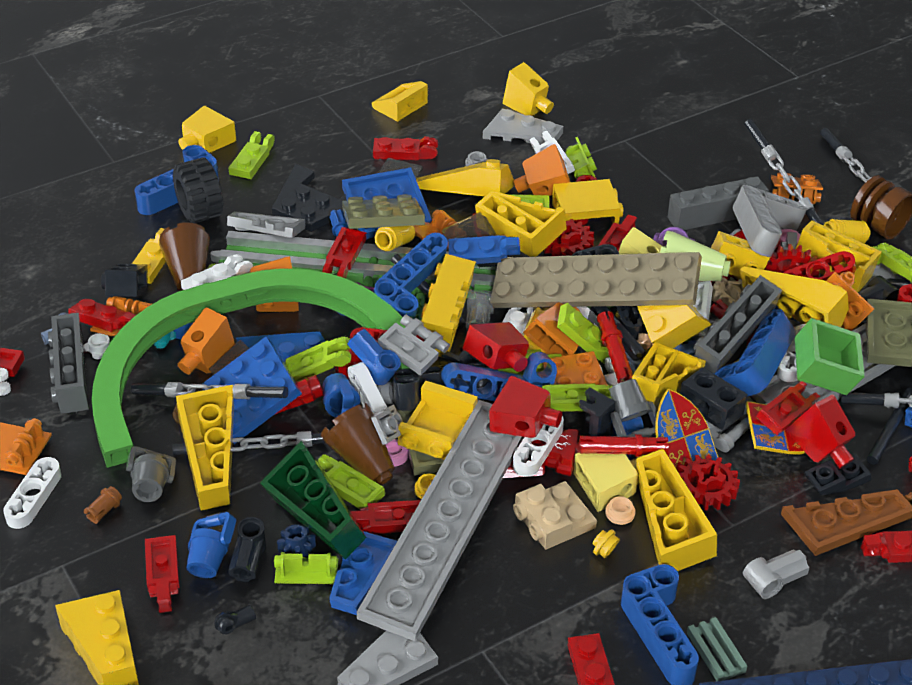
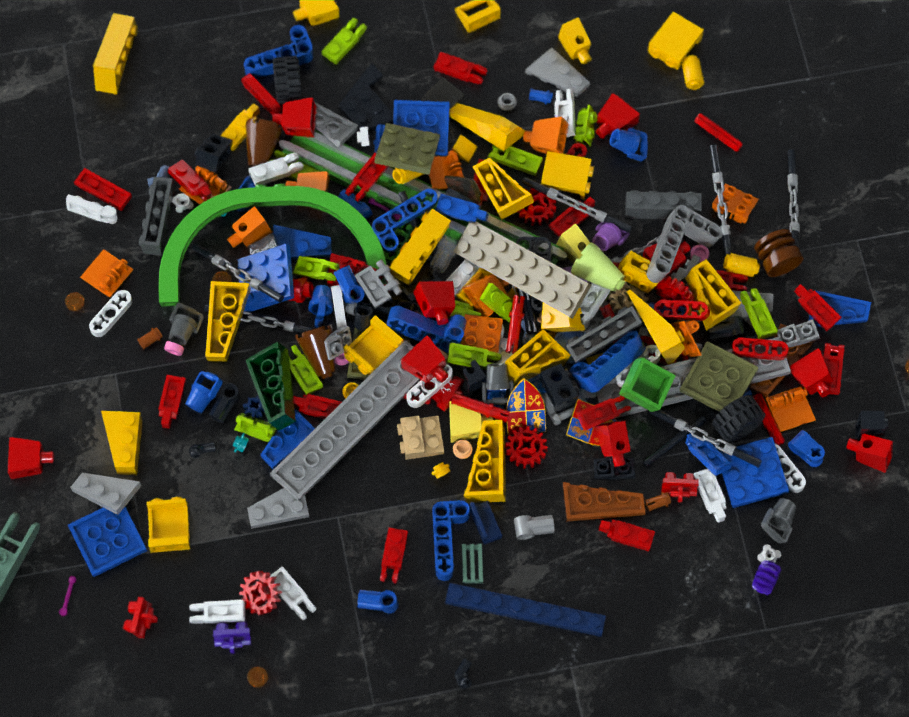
camera: 20 degrees right, 25 degrees up
none -> bright pink tile [164,341,184,356]
none -> teal plate [232,433,249,453]
none -> red beam [241,73,282,116]
none -> red torso [272,97,317,138]
none -> white plate [357,127,369,146]
none -> yellow slope [452,135,477,162]
none -> dark blue panel [469,501,502,545]
none -> piece [522,177,632,233]
none -> blue pin [529,88,553,105]
none -> red torso [595,93,640,138]
none -> blue piece [610,128,648,161]
none -> yellow panel [648,12,704,70]
none -> yellow head [682,55,704,90]
none -> red axle [695,113,743,151]

